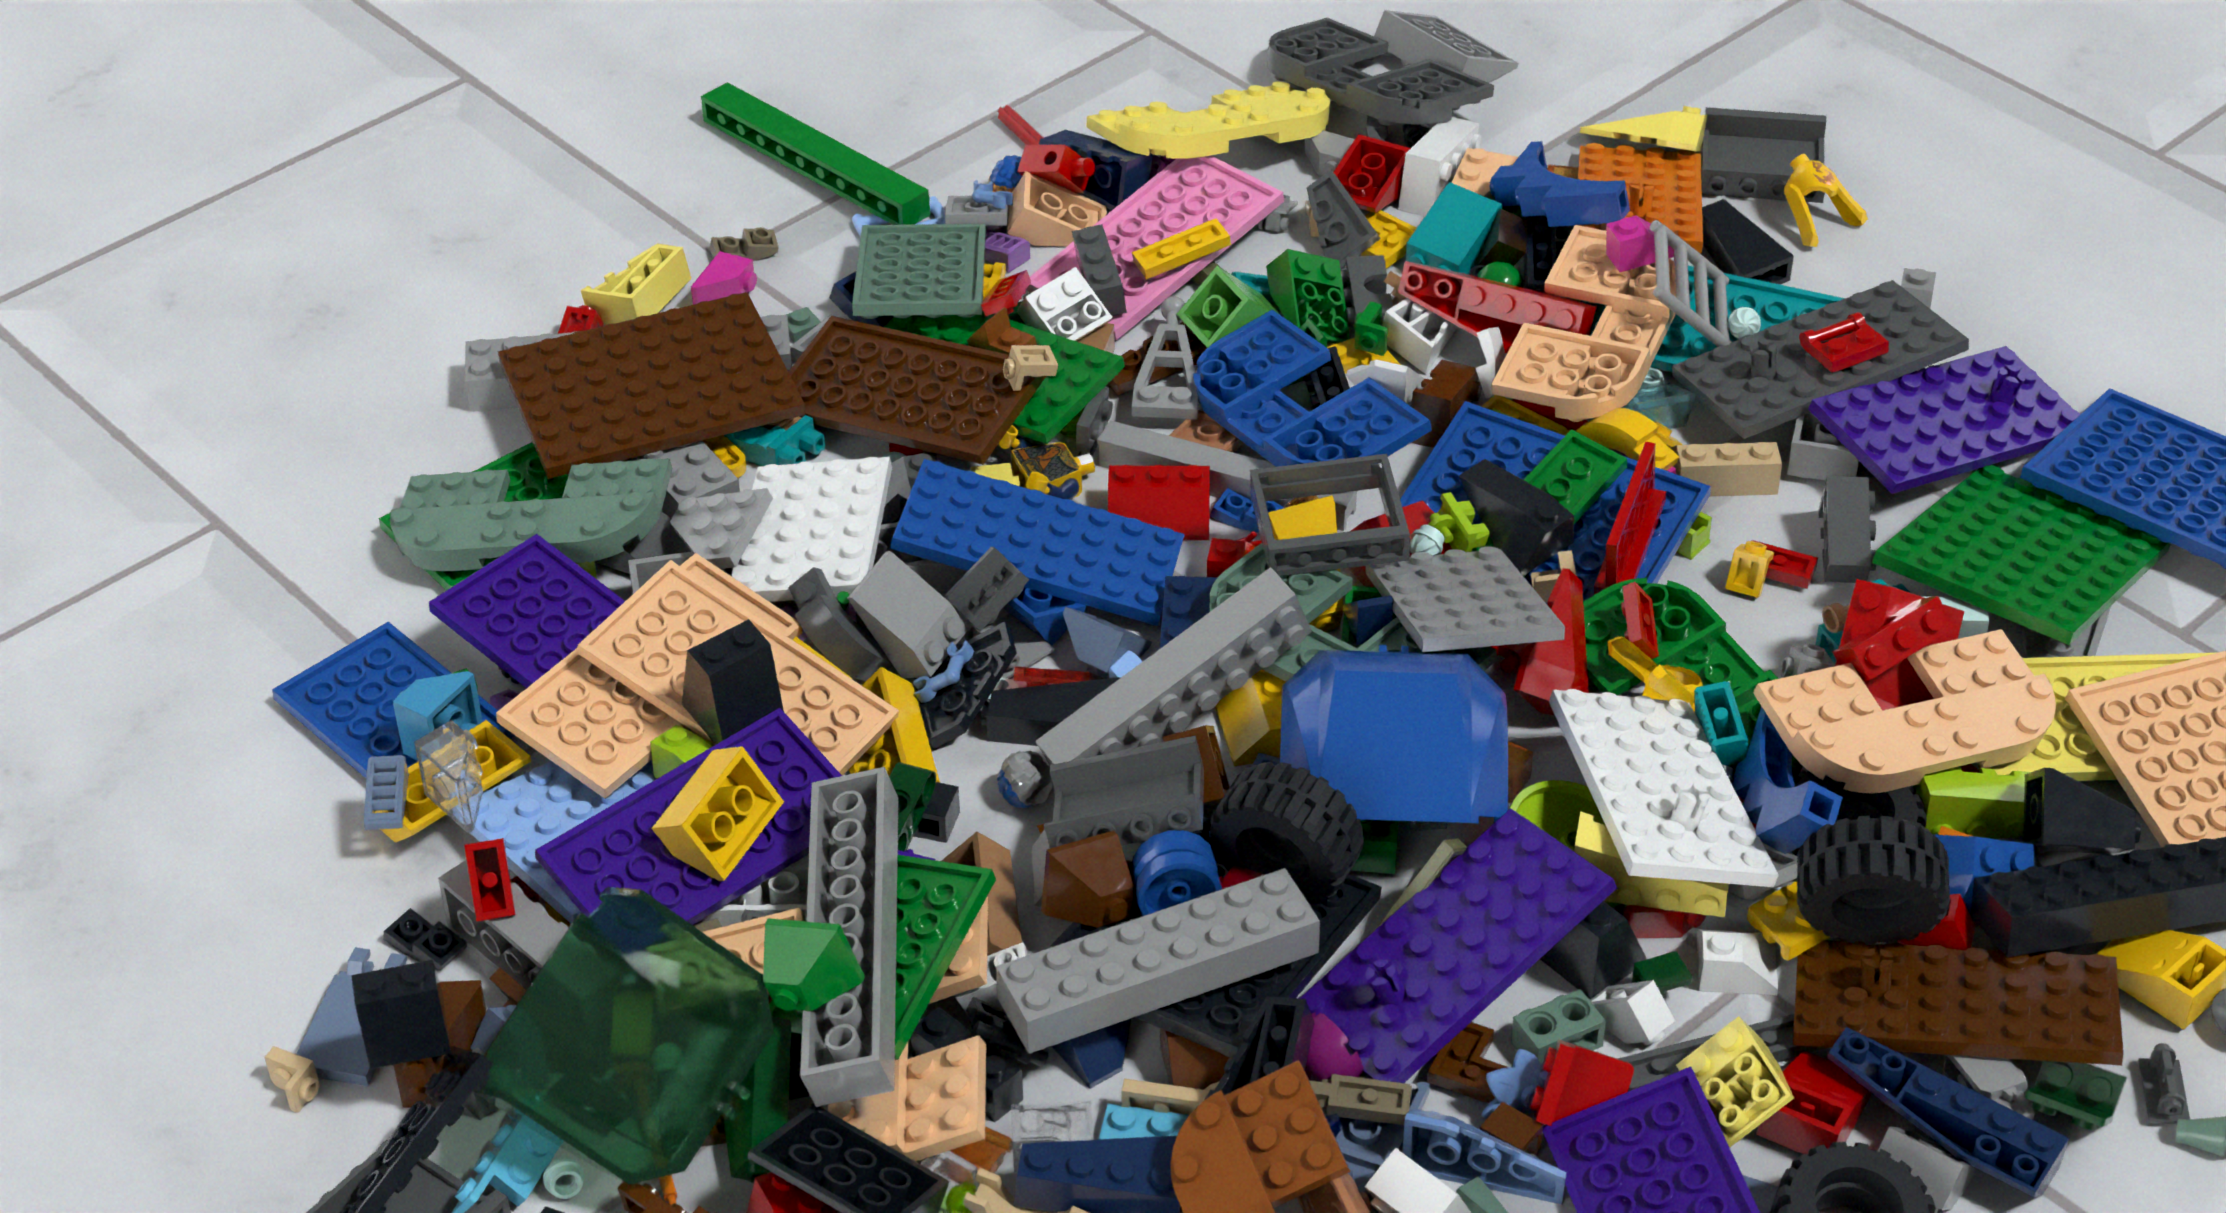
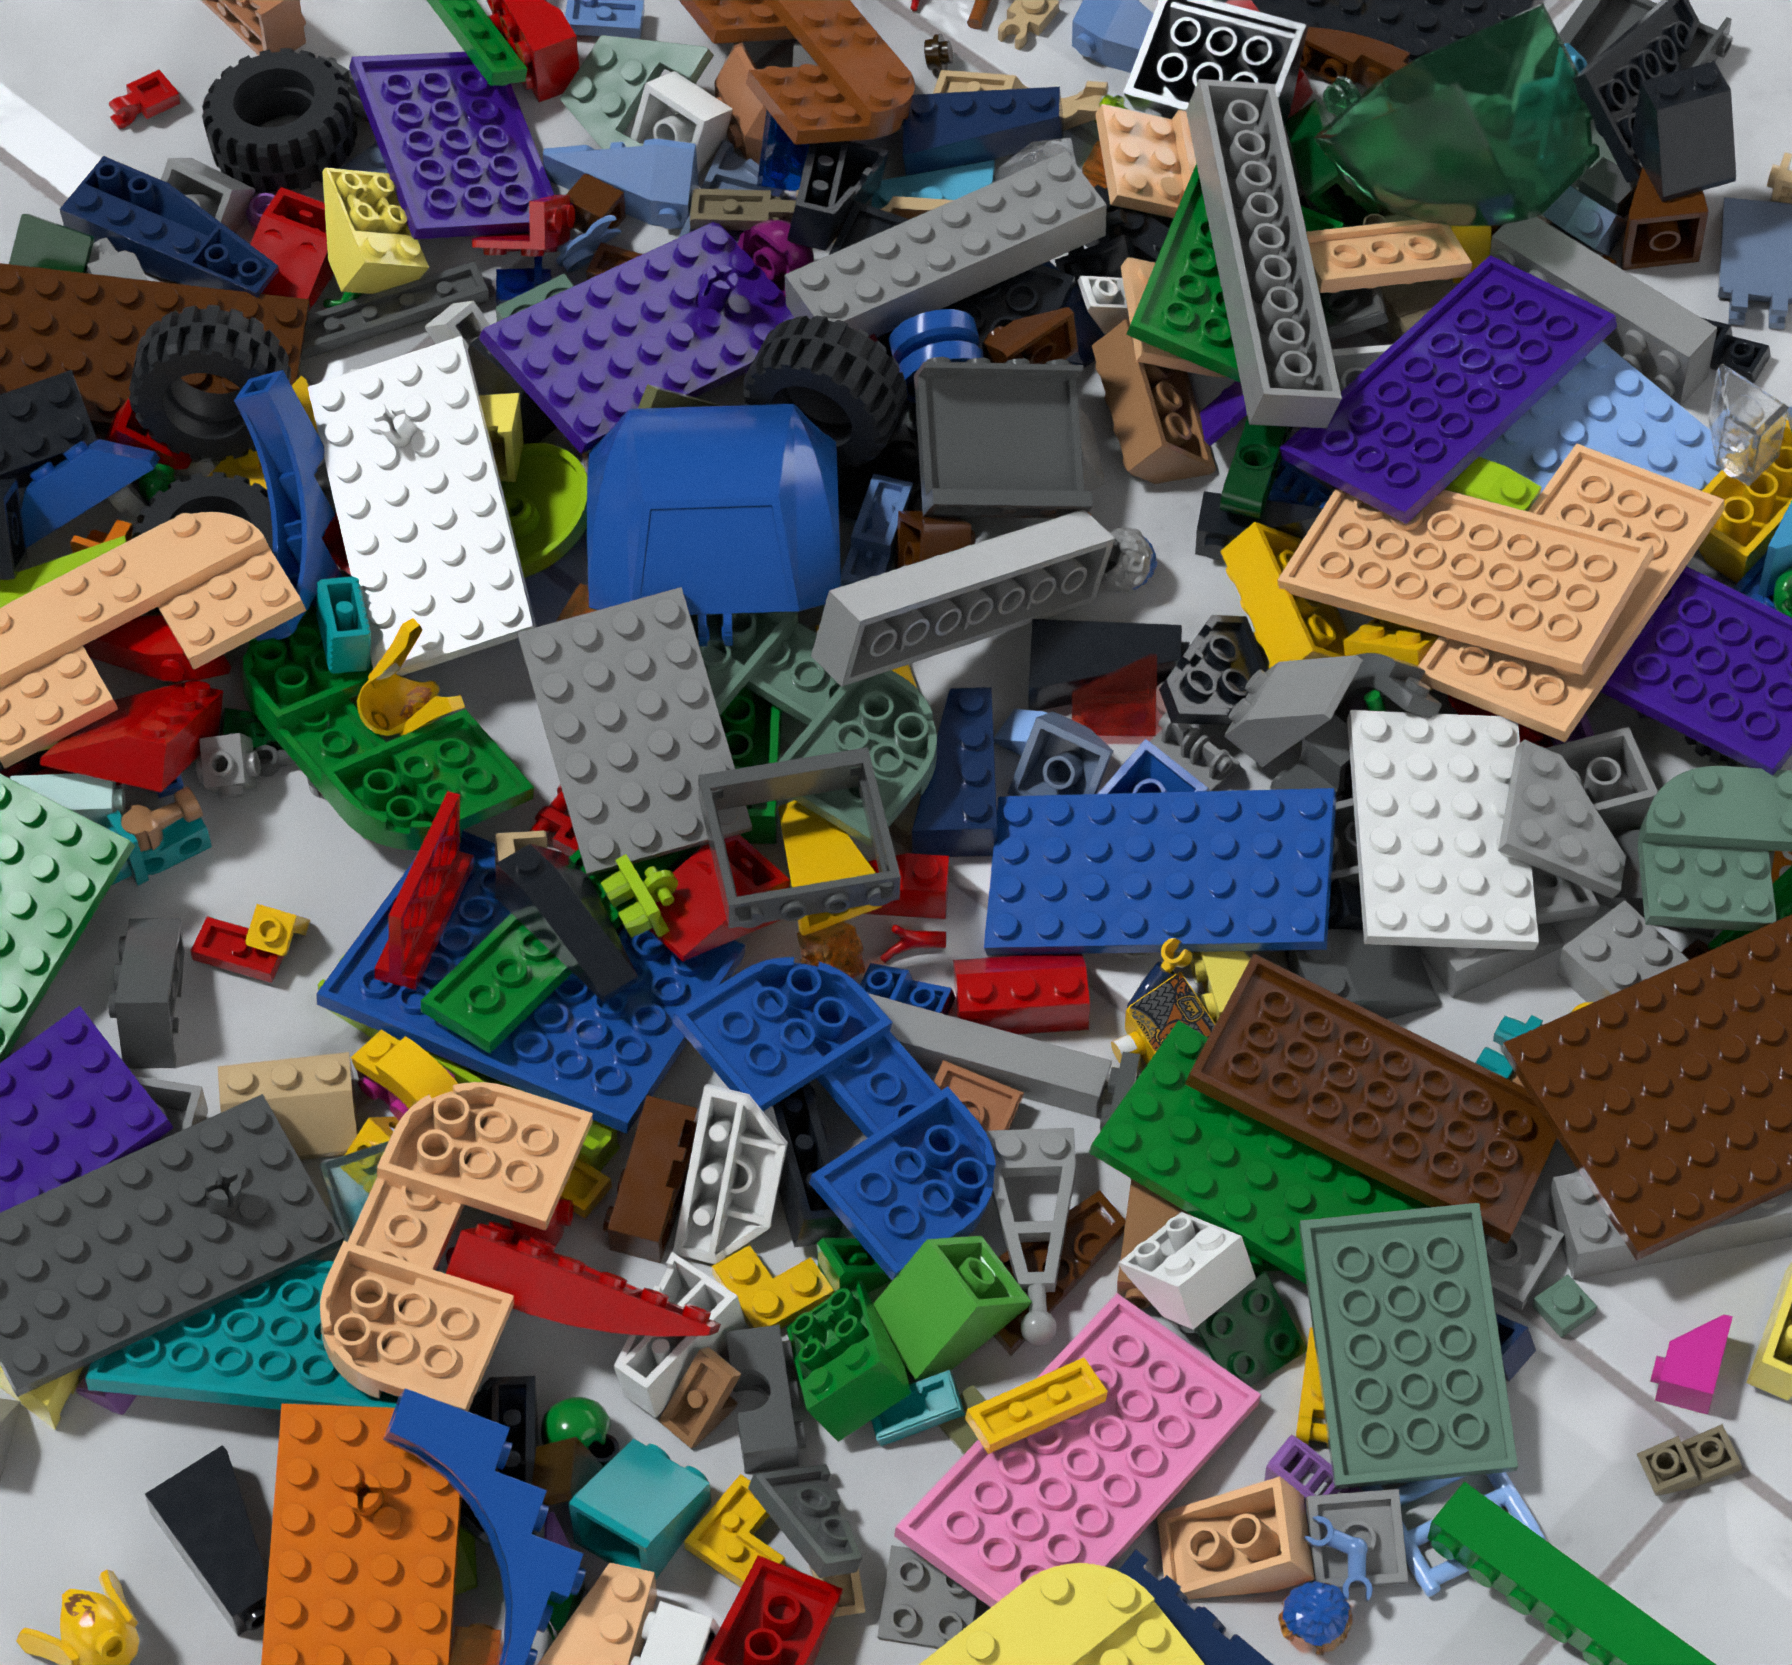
camera: 175 degrees right, 15 degrees up
red slope [464,838,516,922] -> none
yellow slope [652,746,784,881] -> none
black slope [682,619,784,745] -> none
green slope [763,918,865,1011] -> none
medium blue arm [913,640,974,703] -> none
dark grey bracket [945,547,1029,631] -> none
dark orange slope [967,307,1037,355] -> none
red plate [981,270,1031,317] -> none
tan bracket [1003,345,1058,391] -> none
red torso [1017,145,1095,194] -> none
dark grey arch [1072,224,1127,316] -> none
dark blue slope [1343,595,1393,645] -> none
green bracket [1354,301,1388,356] -> none
light aqua plate [1410,525,1445,556] -> none
white slope [1476,327,1505,399] -> none
red wedge [1513,568,1589,715] -> none
dark pink slope [1606,215,1674,273] -> none
red plate [1621,582,1659,659] -> none
light grey bar [1650,220,1732,347] -> none
light aqua plate [1728,307,1761,339] -> none
red plate [1799,312,1889,373] -> none
red arch [1833,596,1955,682] -> none

